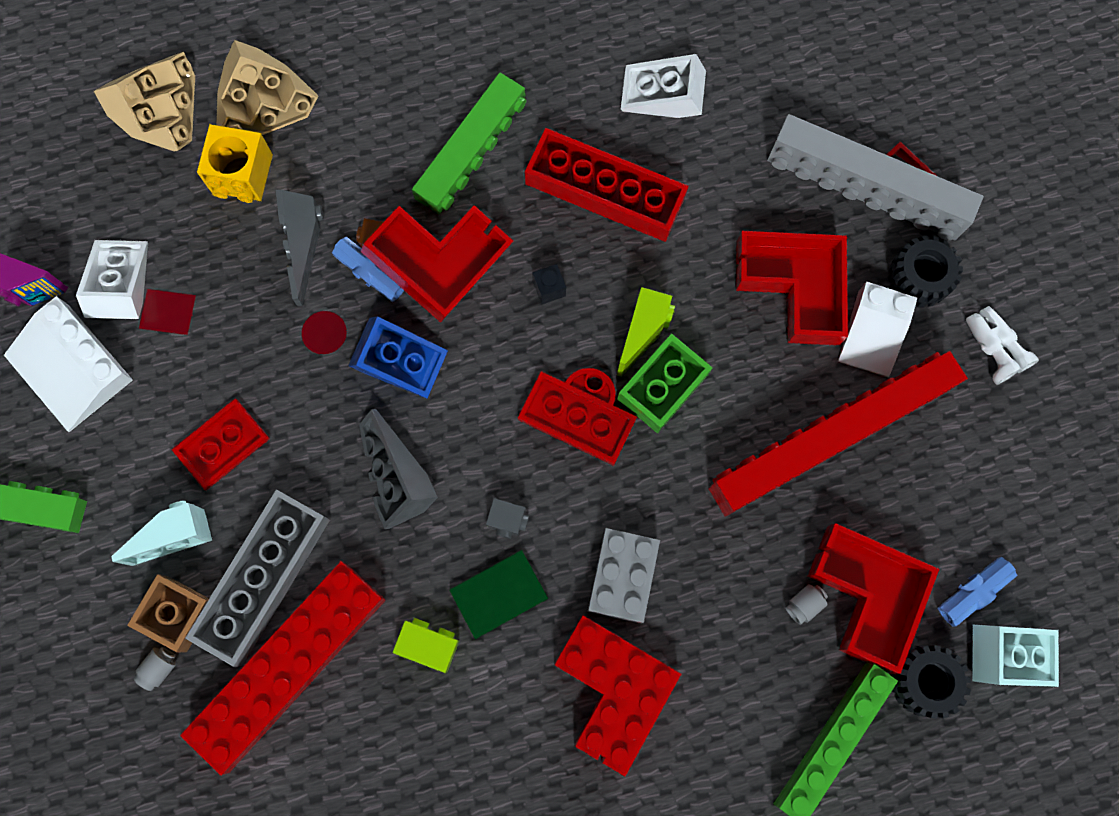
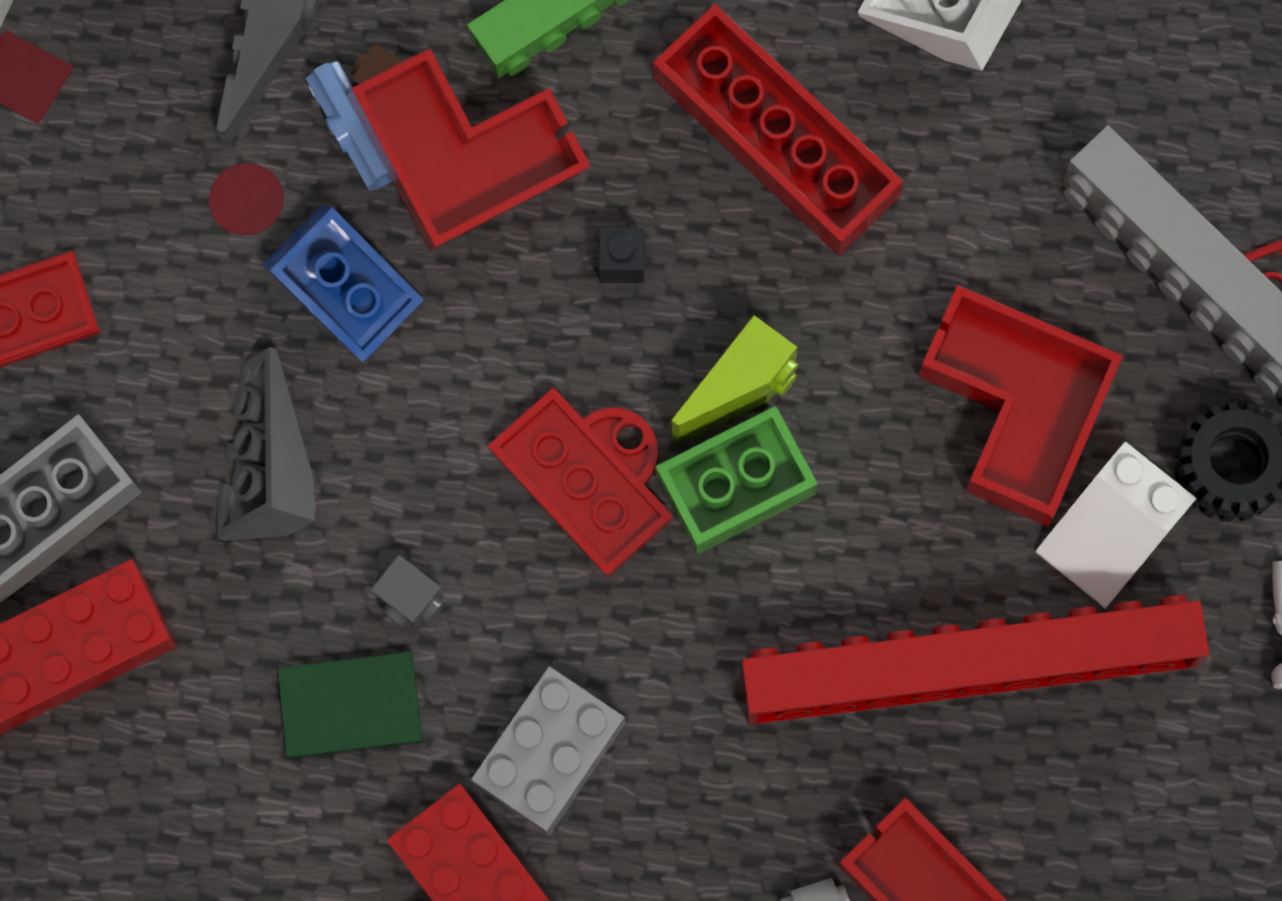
camera: 30 degrees right, 0 degrees up
lime brick [393,618,459,673] -> none

